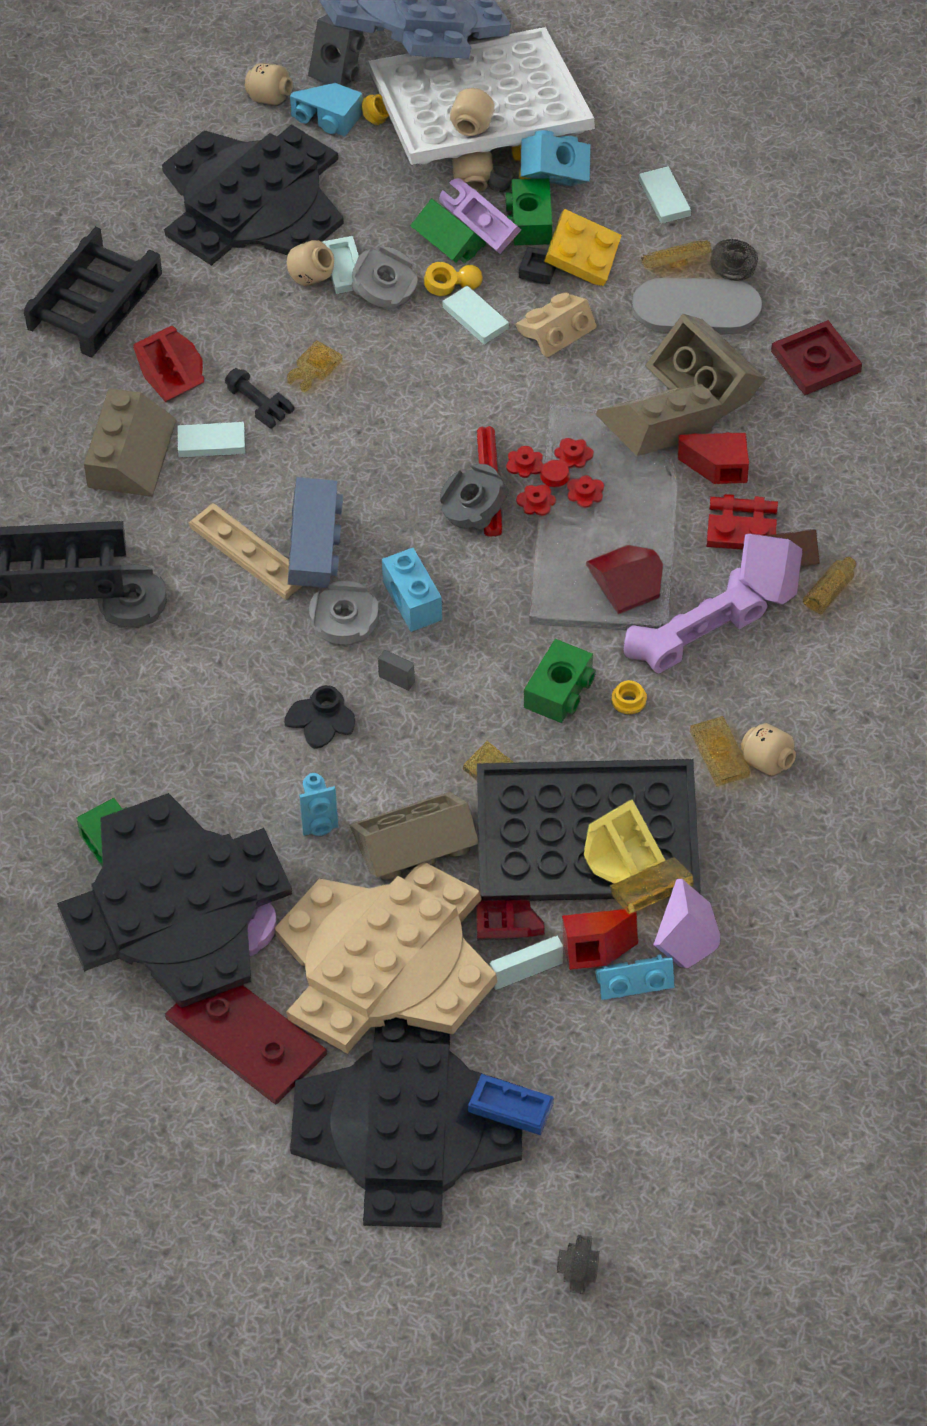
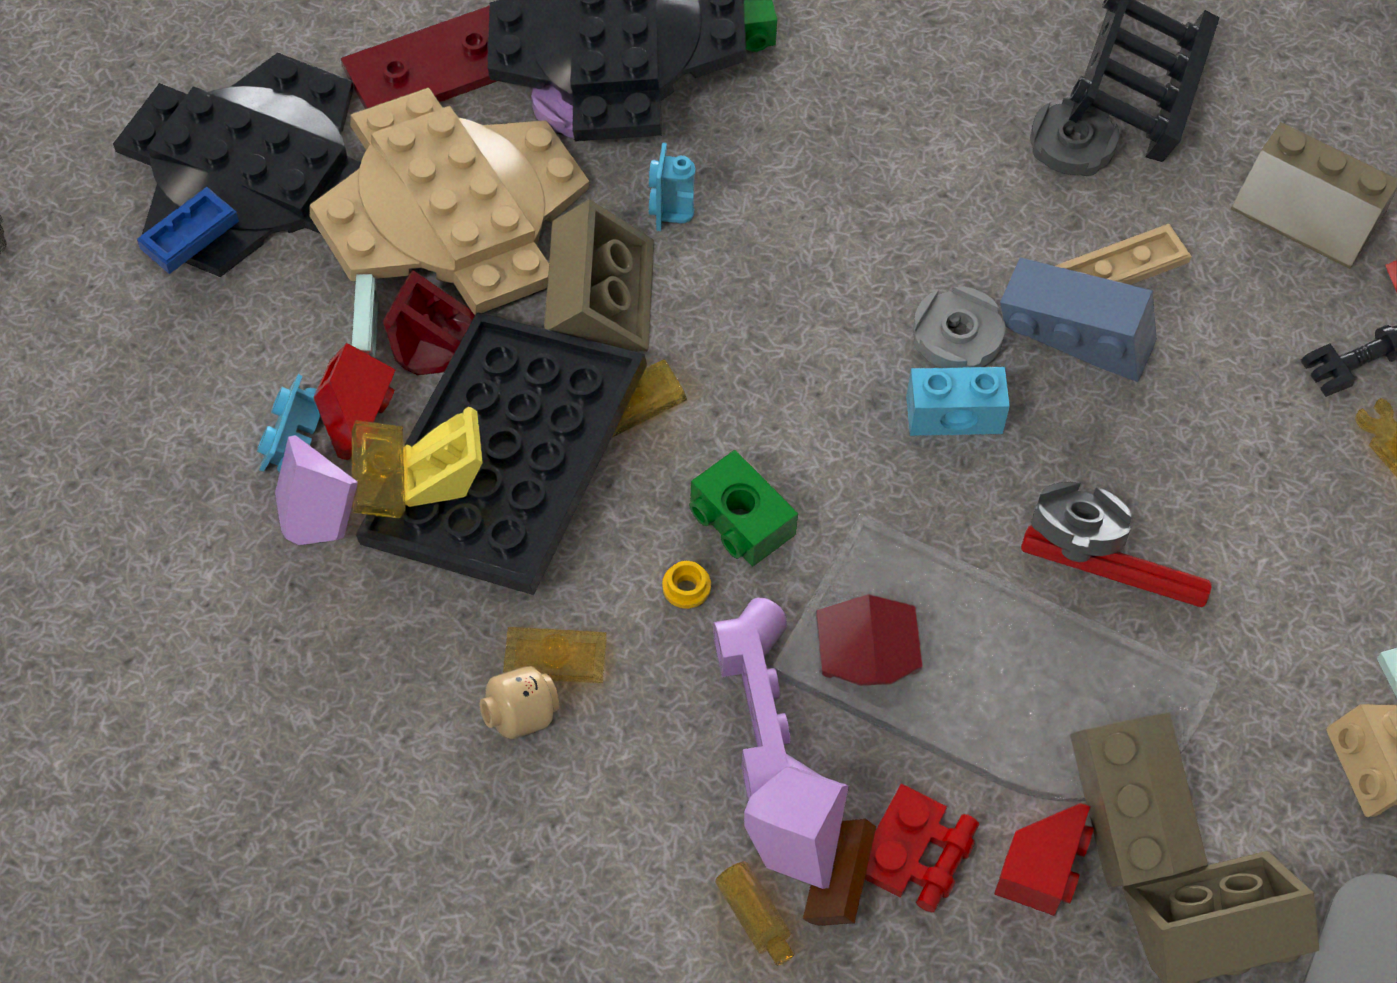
camera: 110 degrees right, 5 degrees up
light aqua tile [178,422,245,457] -> none
black plate [284,685,356,749] -> none
dark grey tile [378,650,415,691] -> none
red plant [506,438,604,516] -> none

